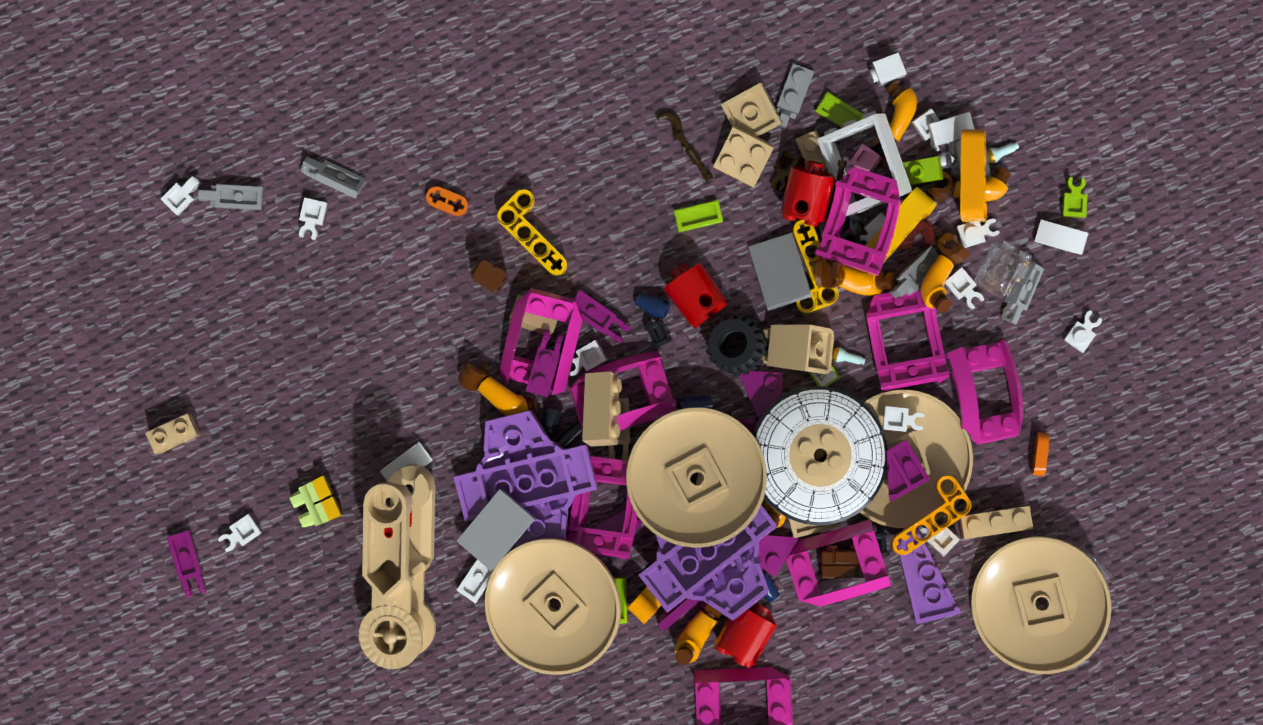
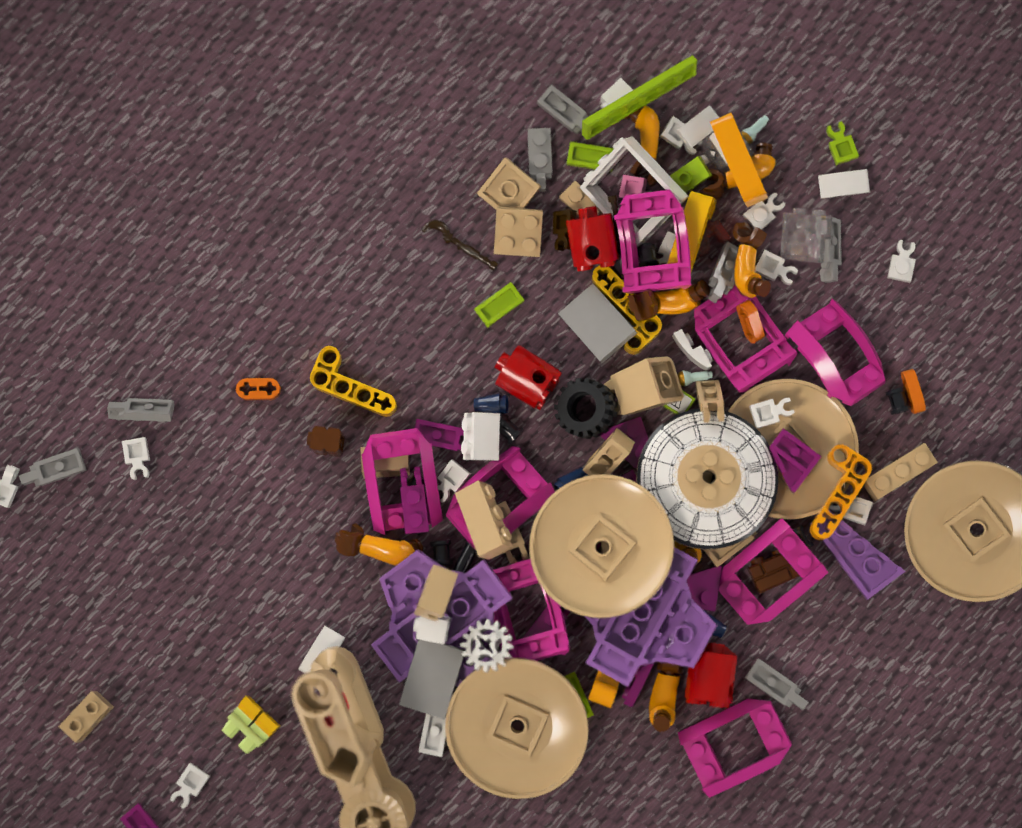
camera: 20 degrees left, 5 degrees down
none -> white brick [413,616,451,644]
none -> tan hinge [414,564,458,621]
none -> white brick [461,412,500,461]
none -> white gear [461,619,514,673]
none -> light grey hinge [537,84,589,134]
none -> lime tile [582,55,697,140]
none -> tan brick [583,428,635,476]
none -> white slope [672,329,713,371]
none -> tan hinge [696,380,724,422]
none -> orange beam [736,300,765,344]
none -> light grey hinge [745,658,809,710]
none -> black bush [885,387,912,415]

